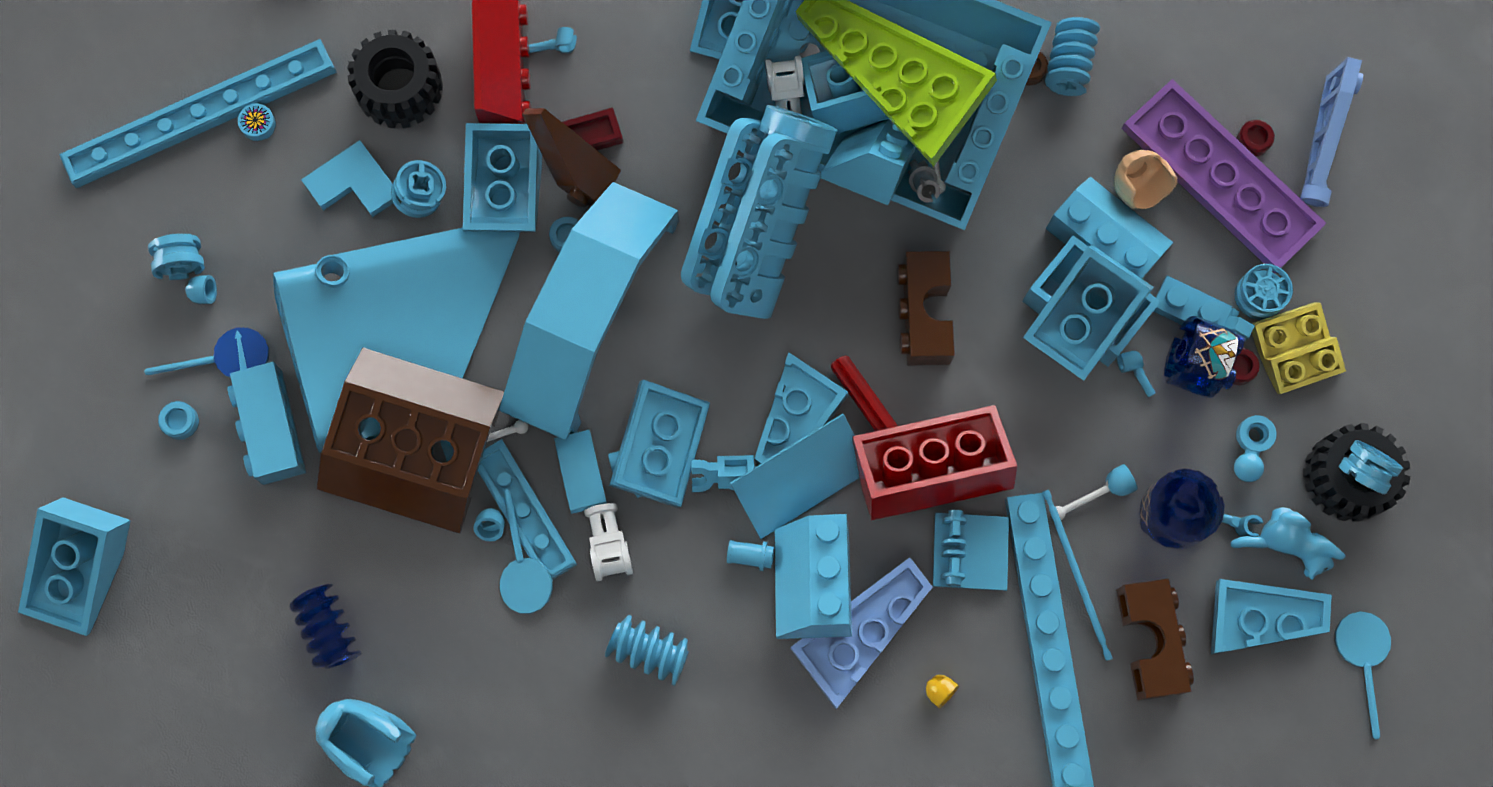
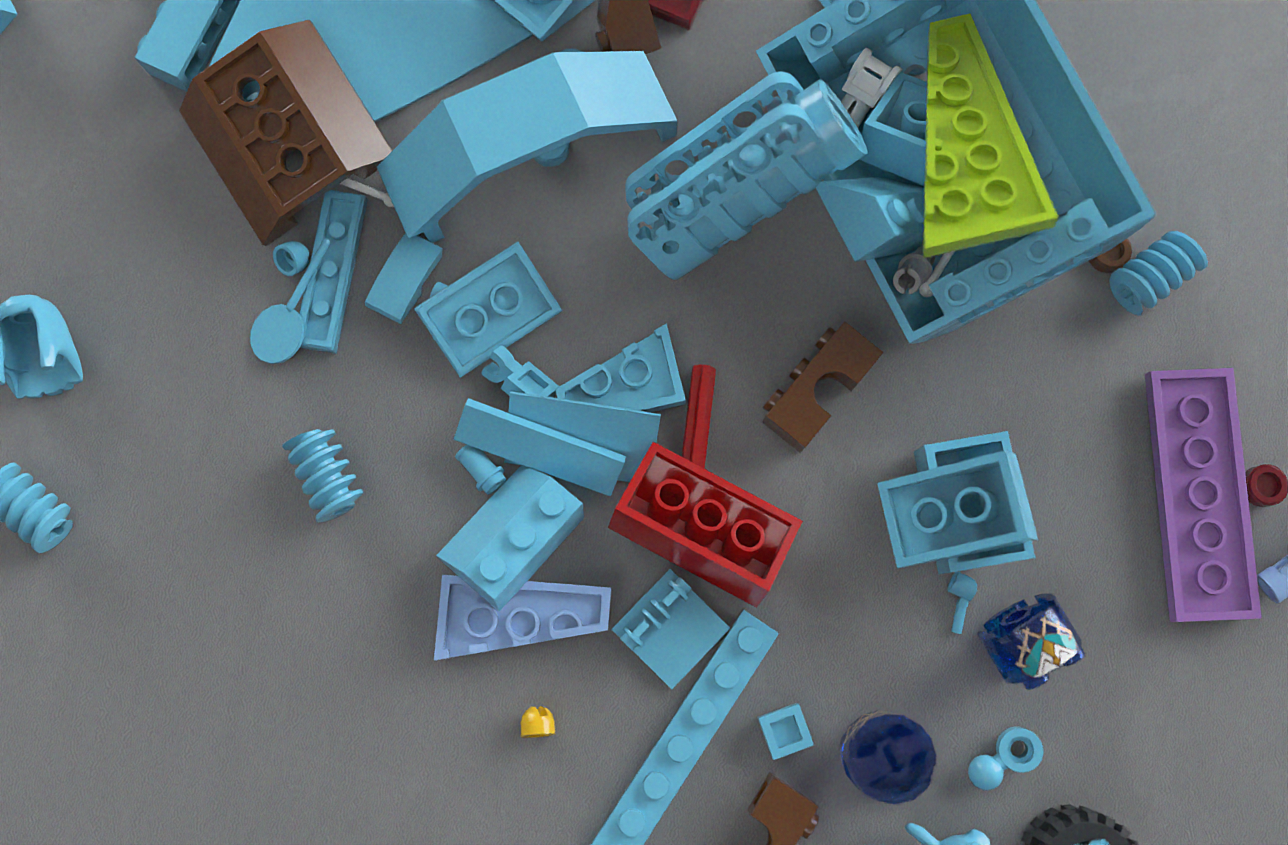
camera: 45 degrees right, 5 degrees up
clear blue piece [289,584,362,669] -> none
white connector [584,503,633,582] -> none
medium azure piece [1042,490,1113,661] -> none
medium azure slope [1046,177,1173,279] -> none
hinge [1055,464,1138,520] -> none
light nougat hair [1114,150,1178,209] -> none
medium azure hinge [1153,275,1255,343] -> none
medium azure hand [1207,509,1263,537] -> none
dark red tile [1224,348,1260,386] -> none
medium azure wheel [1234,264,1293,320] -> none
light yellow slope [1252,302,1346,394] -> none
none -> medium azure tile [453,398,626,497]
none -> medium azure plate [757,703,814,760]

